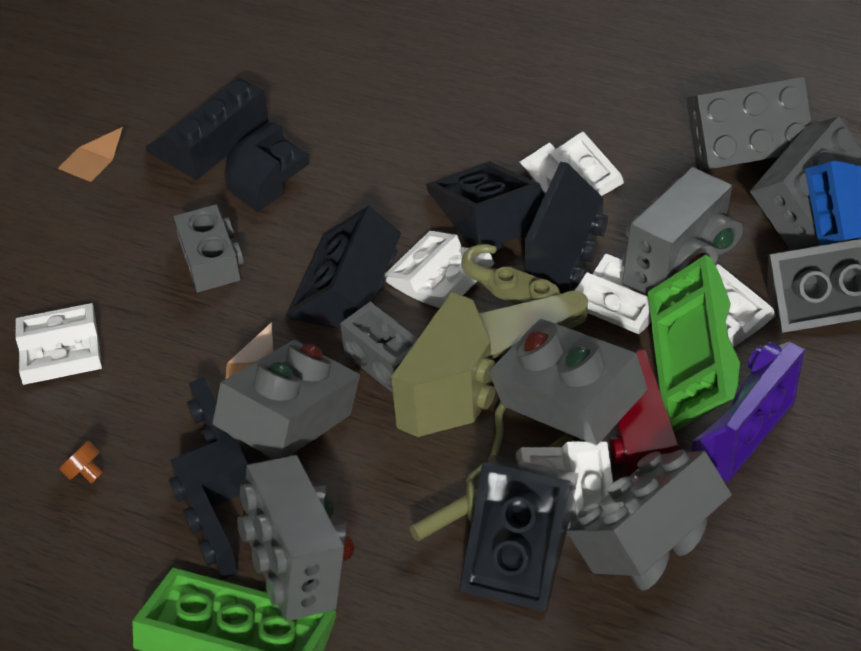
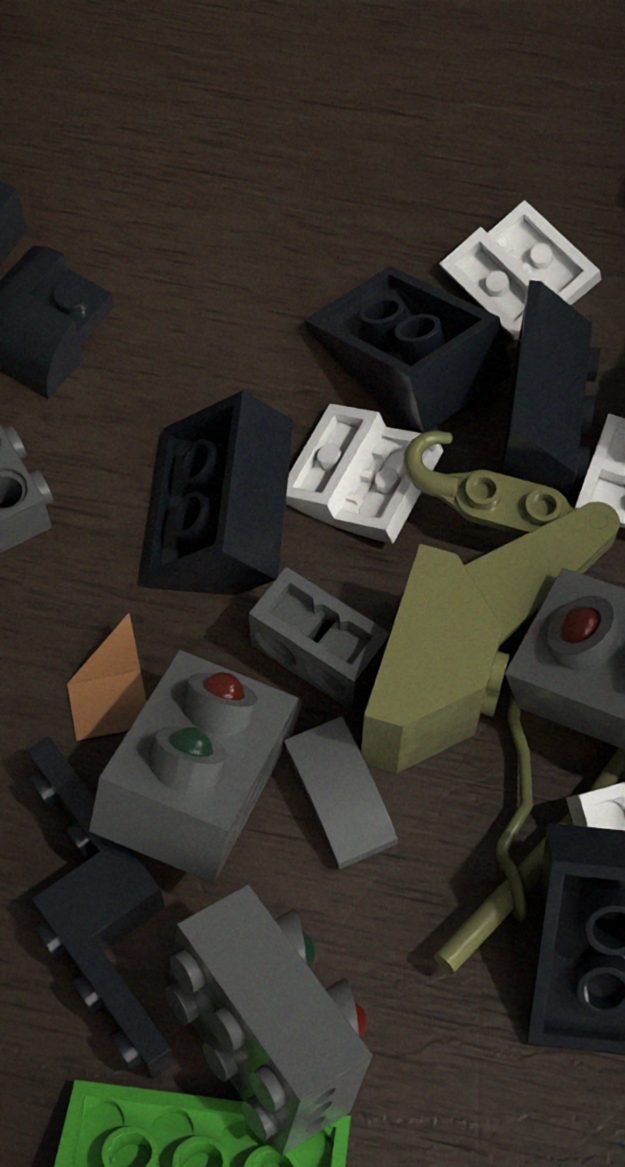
camera: 15 degrees left, 15 degrees up
none -> dark grey slope [284,716,398,870]

